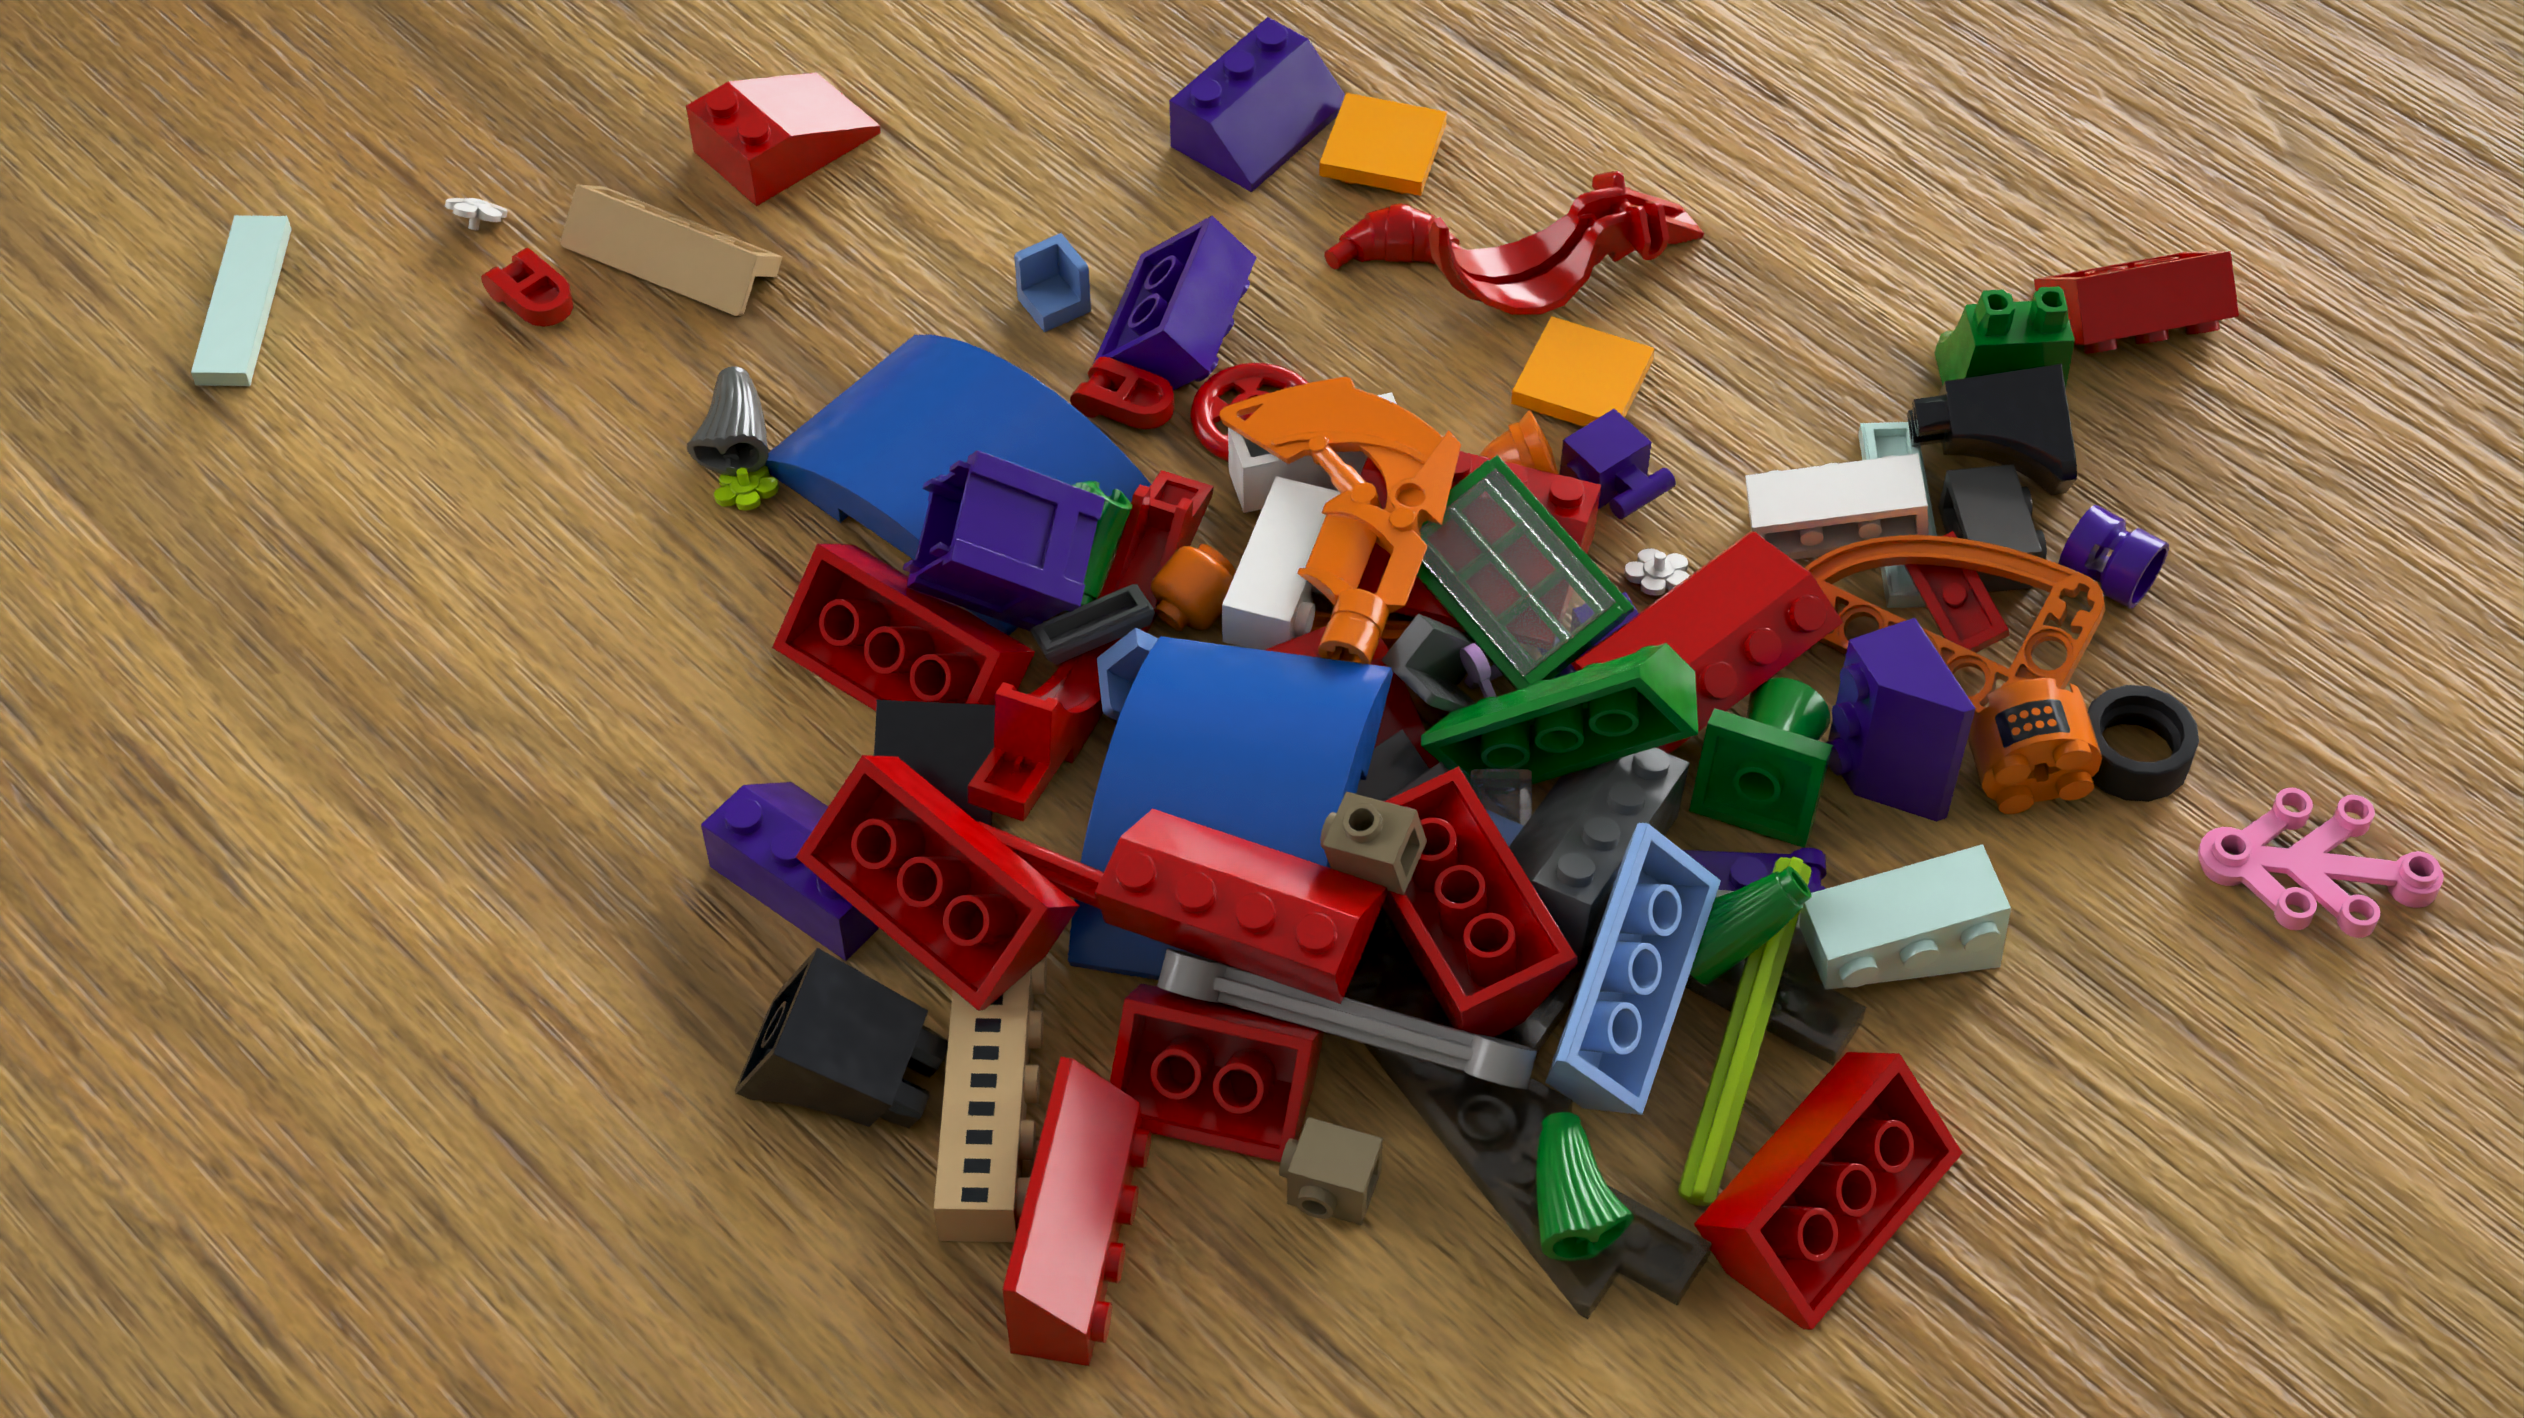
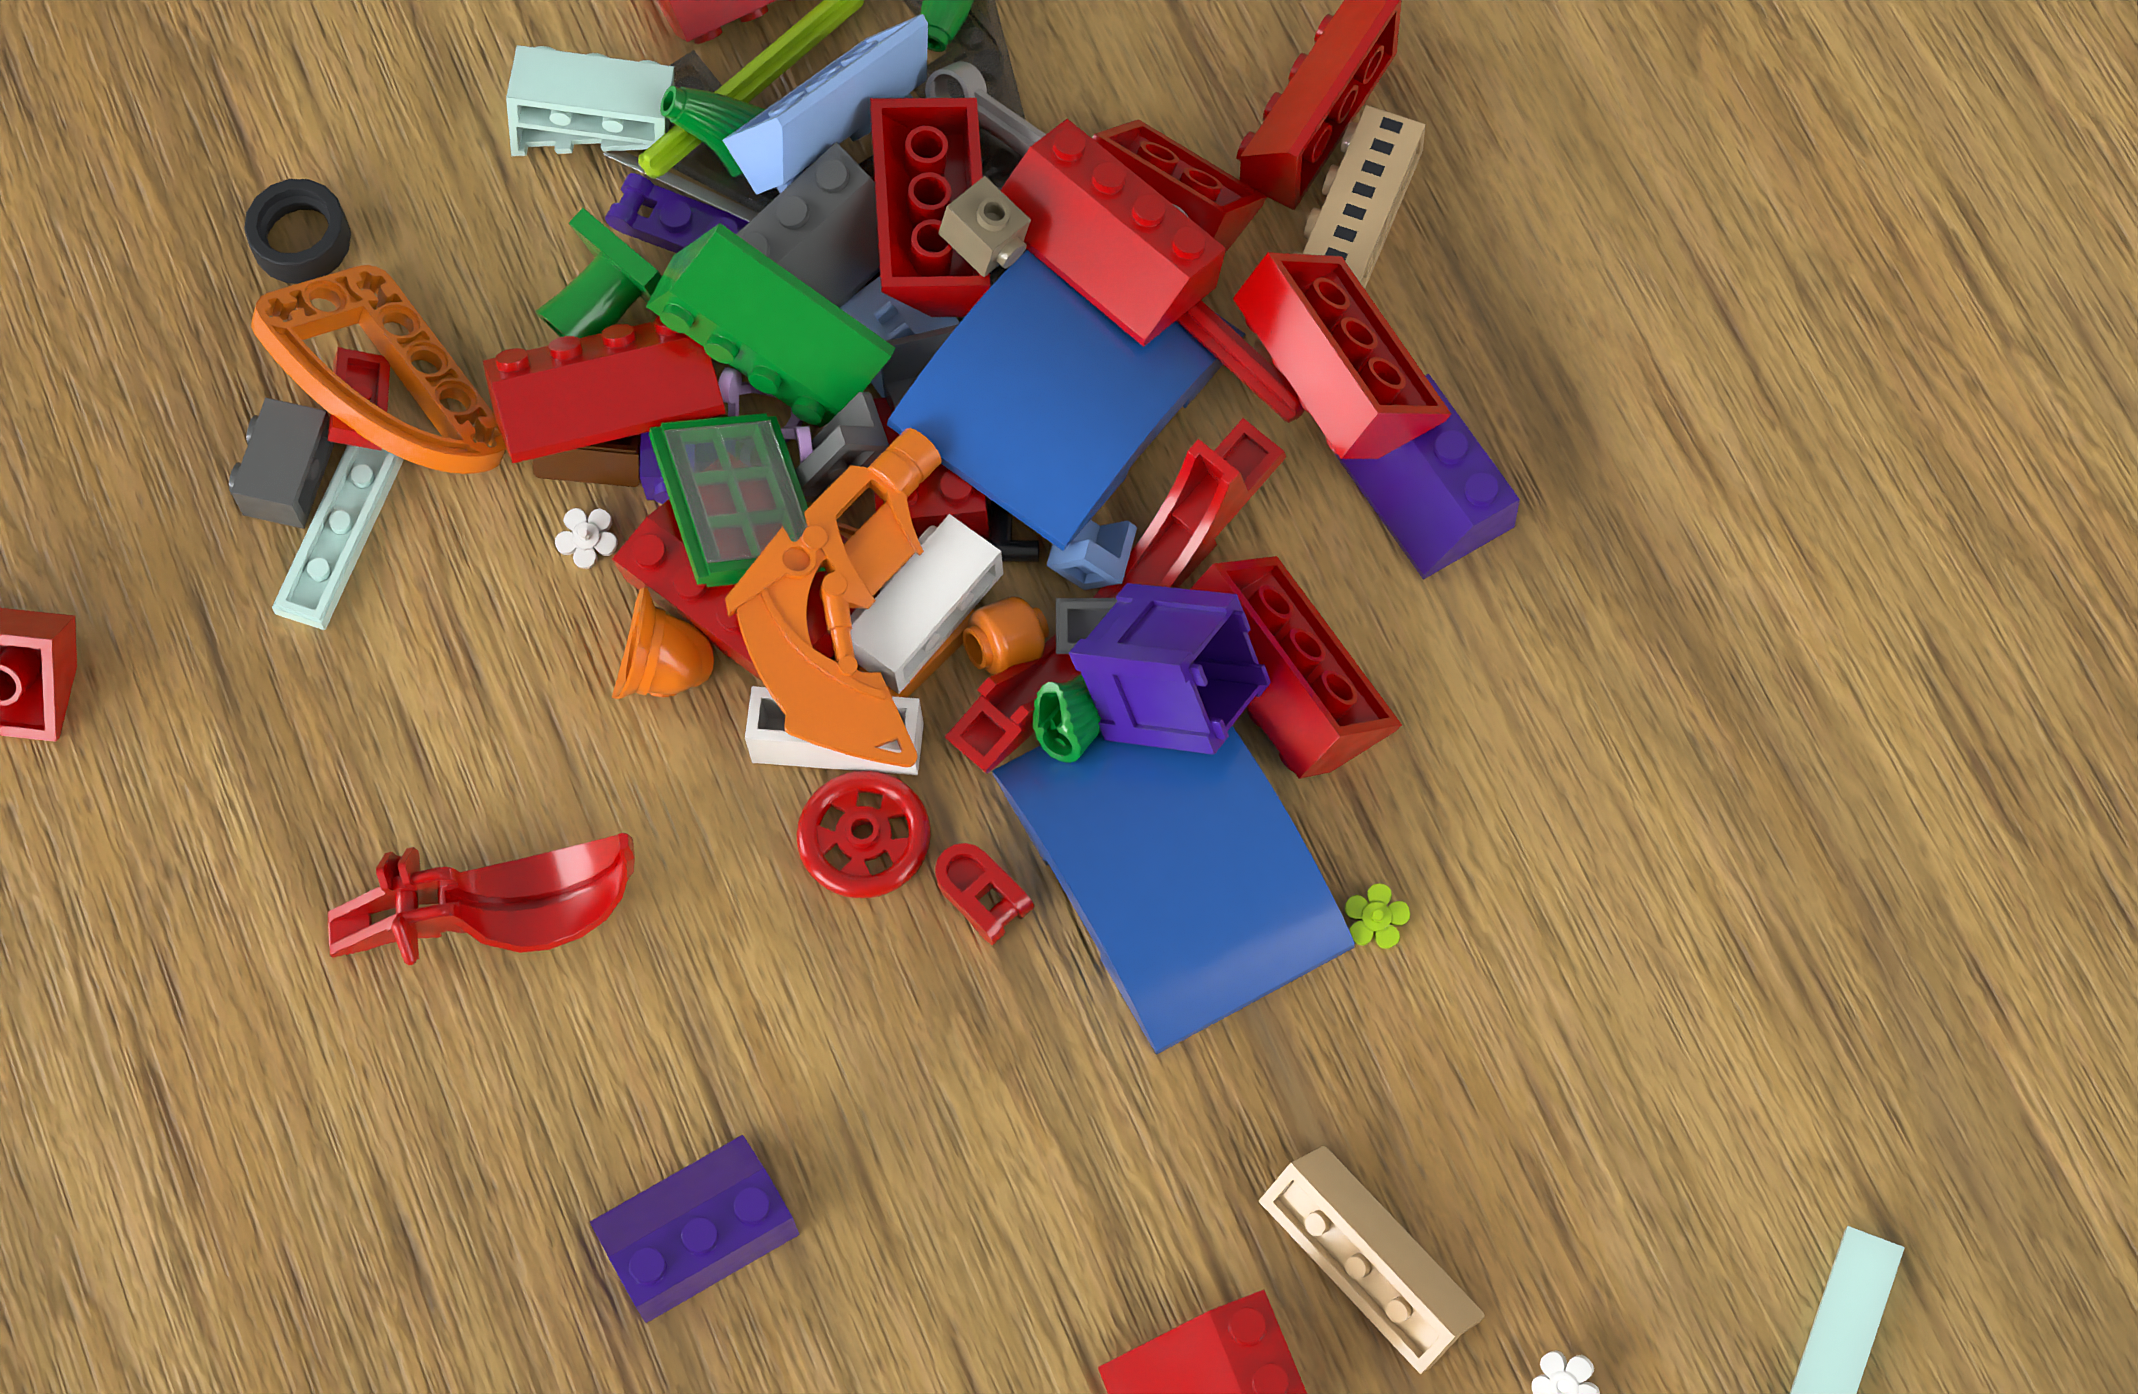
camera: 155 degrees left, 15 degrees up
red plate [481,248,573,327] -> none
dark grey piece [687,366,768,476] -> none
black hips [735,947,948,1129] -> none
black piece [874,700,995,826] -> none
medium blue panel [1014,233,1091,332] -> none
dark purple slope [1094,216,1257,390] -> none
dark tan brick [1279,1117,1383,1225] -> none
light orange tile [1319,93,1447,196] -> none
red piece [1324,203,1463,269] -> none
light orange tile [1511,316,1655,427] -> none
dark purple brick [1559,409,1676,519] -> none
white brick [1745,453,1929,560] -> none
dark purple slope [1826,618,1976,822] -> none
black hips [1907,364,2077,495] -> none
green hips [1934,286,2075,390] -> none
orange brick [1968,678,2102,814] -> none
dark purple wheel [2058,505,2169,609] -> none
bright pink plant [2198,788,2443,938] -> none

